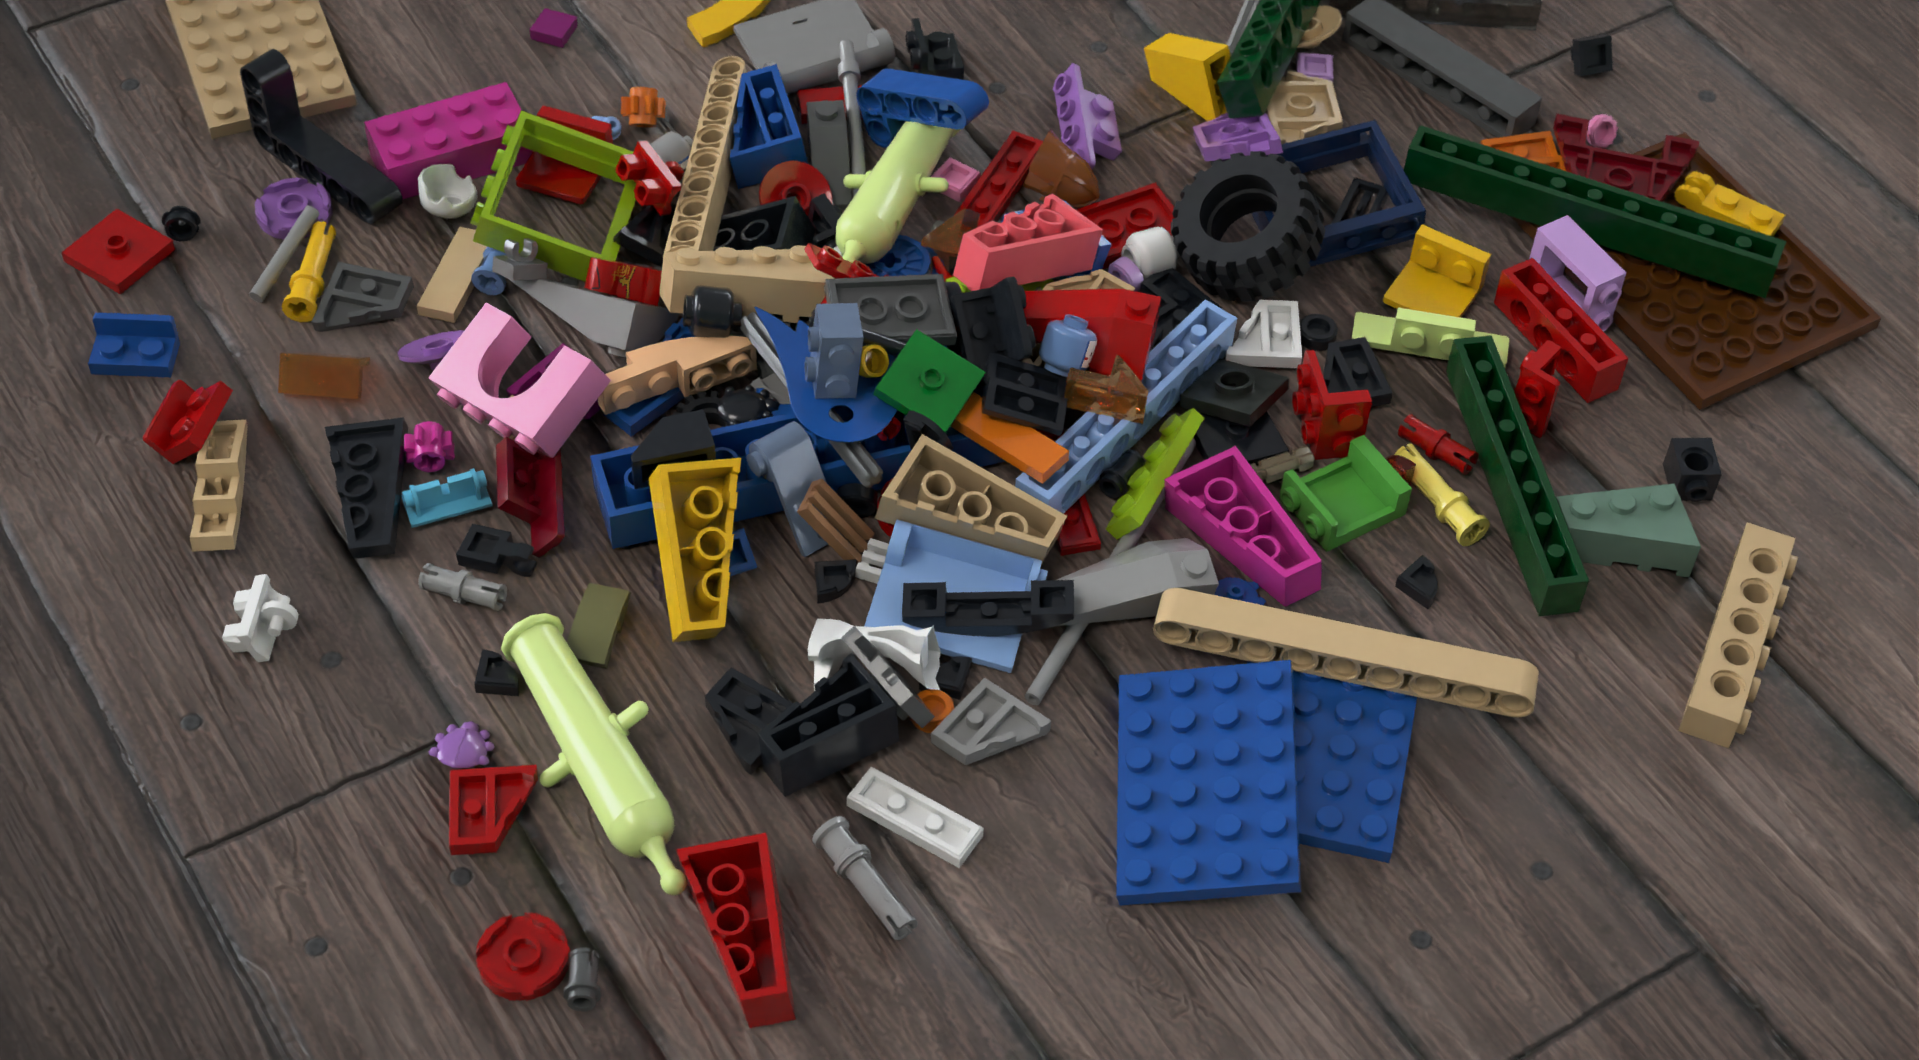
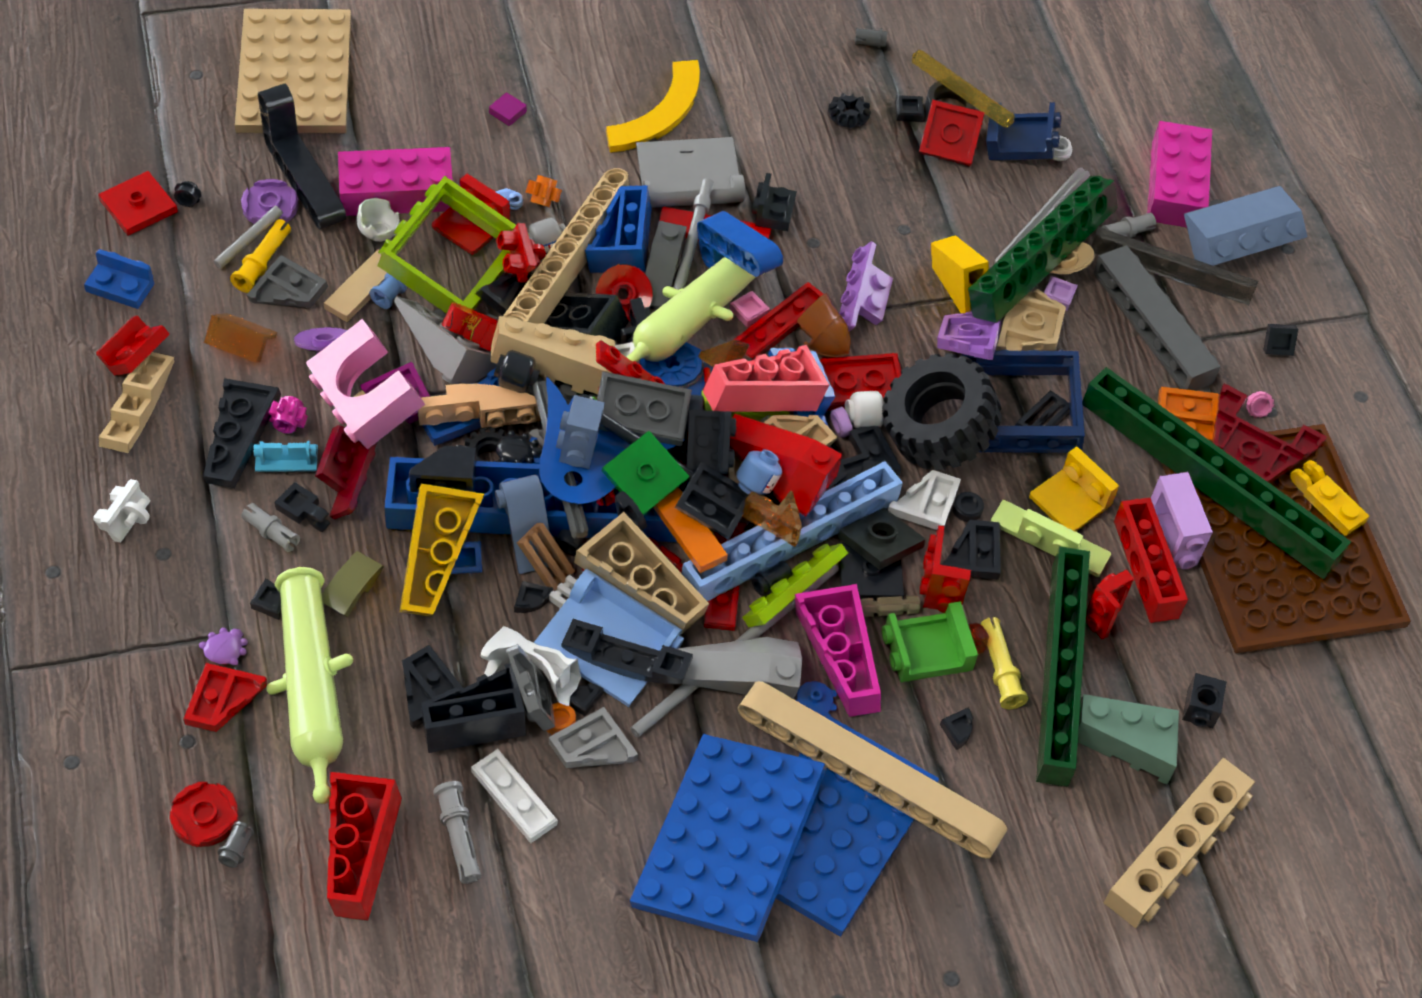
camera: 15 degrees right, 5 degrees up
flat silver tile [492,238,547,281] -> none
yellow hinge [859,344,889,378] -> none
red pin [1398,414,1479,475] -> none

